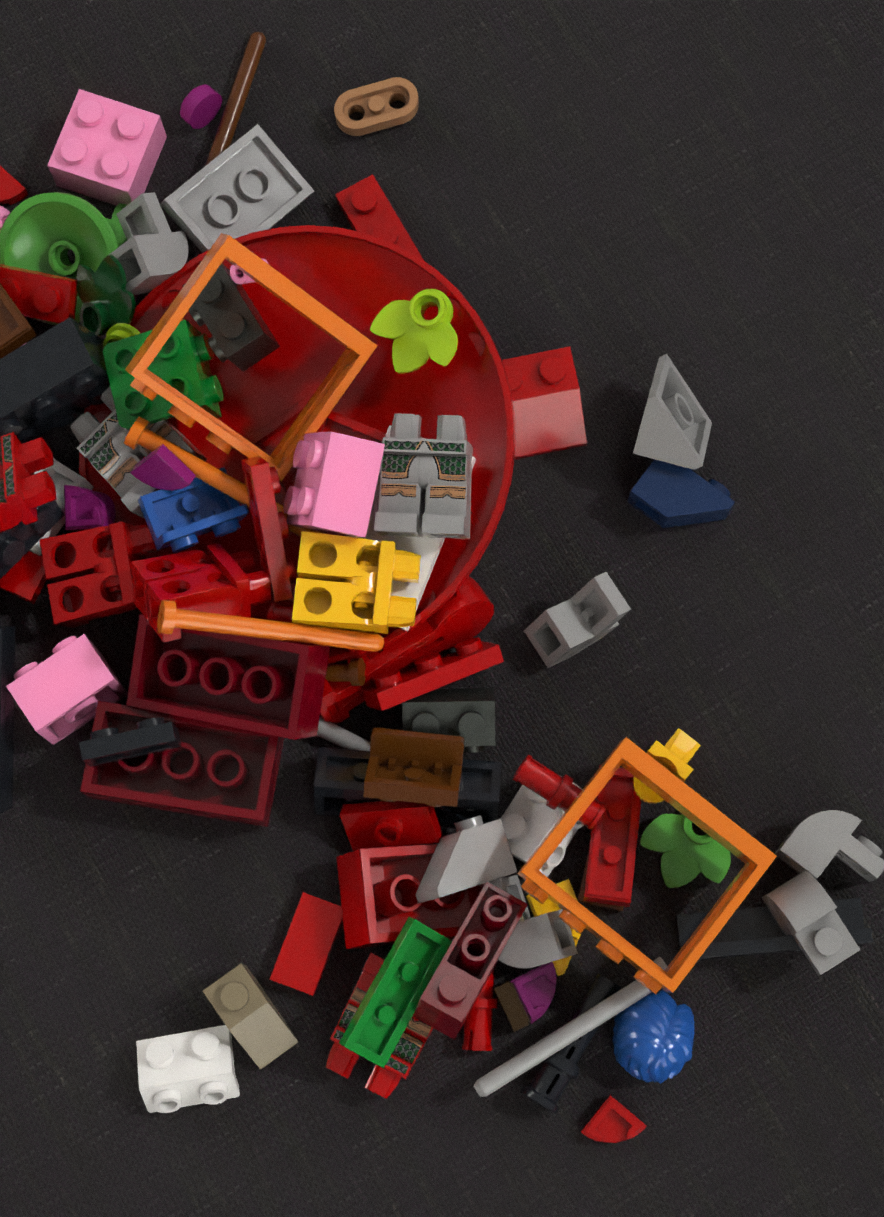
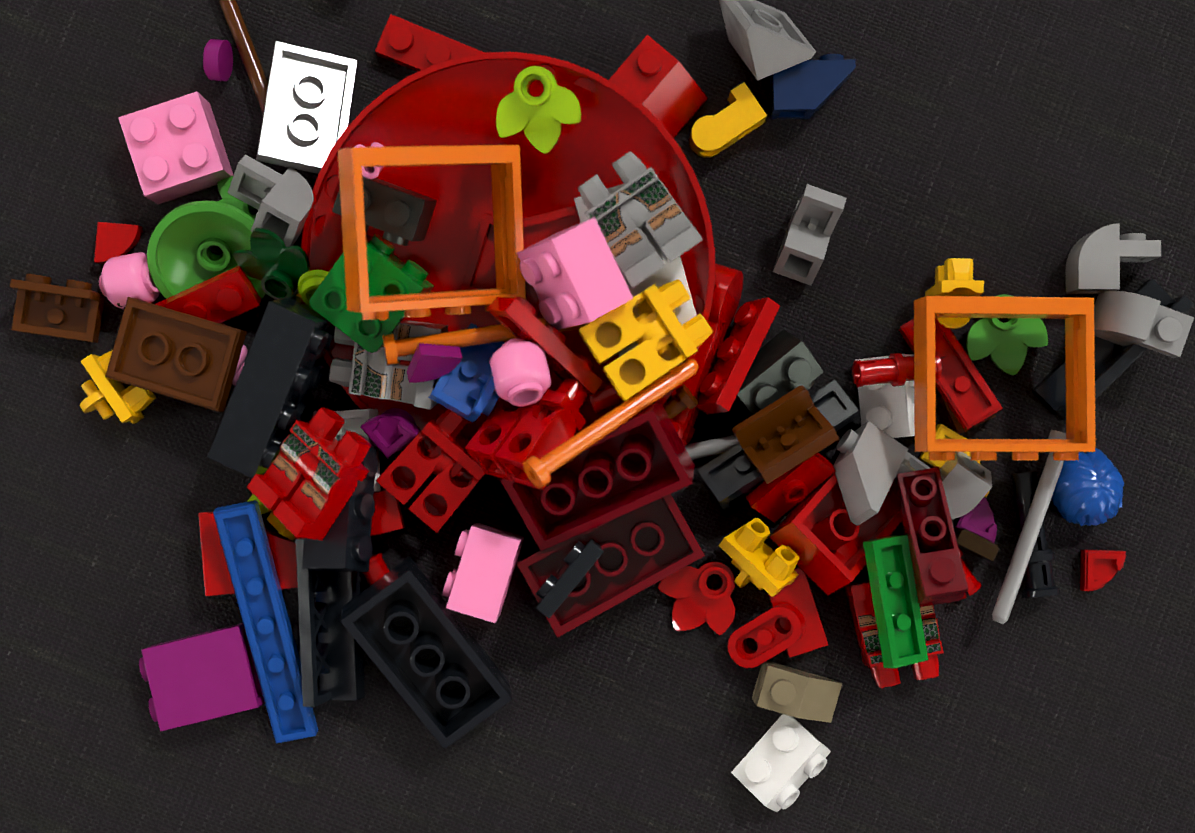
camera: 45 degrees left, 10 degrees up
none -> bright pink head [490,338,551,406]
none -> red plate [658,561,735,635]
none -> yellow leg [690,82,767,157]
none -> yellow hips [718,518,800,597]
none -> red plate [728,604,805,668]

